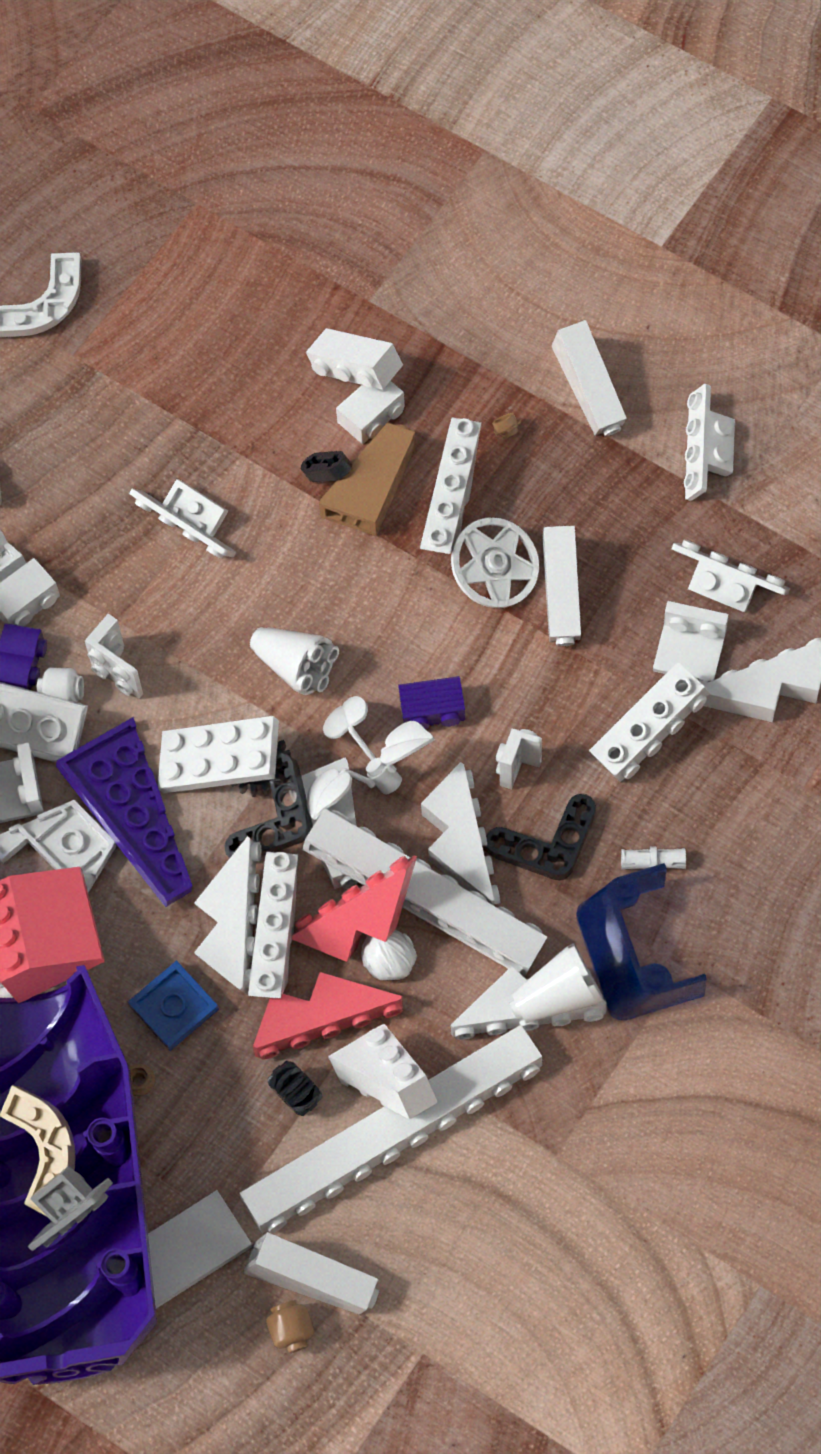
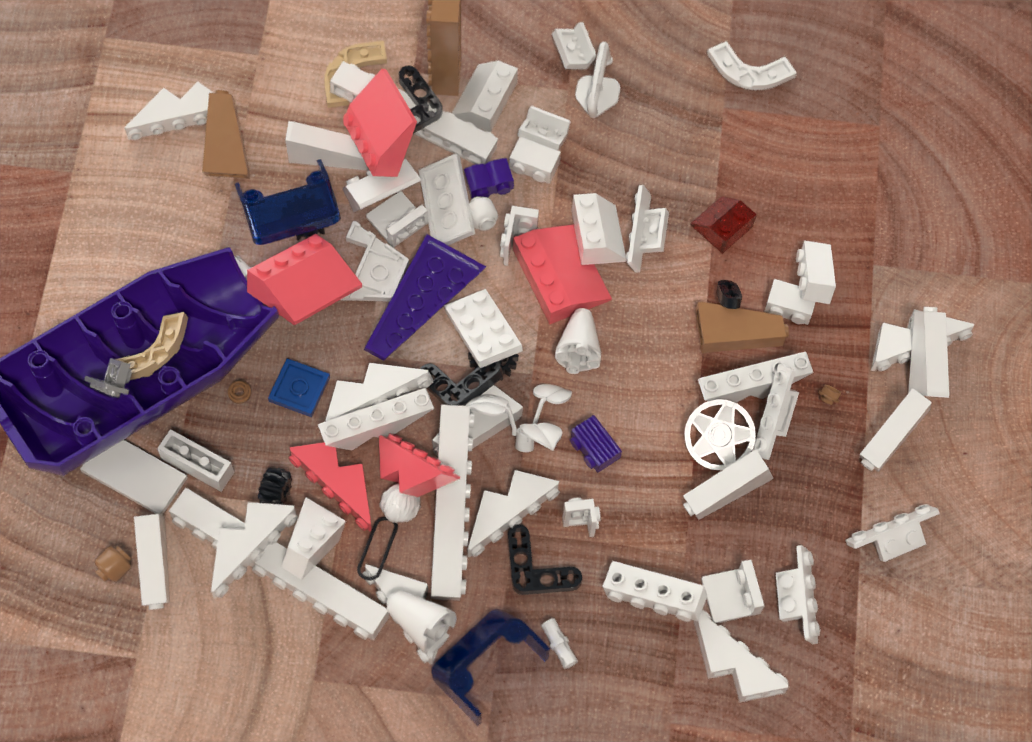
camera: 55 degrees right, 0 degrees up
none -> white brick [157,429,234,492]
none -> white slope [211,502,298,599]
none -> black piece [357,517,398,581]
none -> coral slope [513,225,612,324]
none -> white slope [571,193,626,265]
none -> clear red slope [690,196,757,254]
none -> white bracket [753,364,799,460]
none -> white slope [871,309,974,372]
none -> white slope [908,307,949,398]

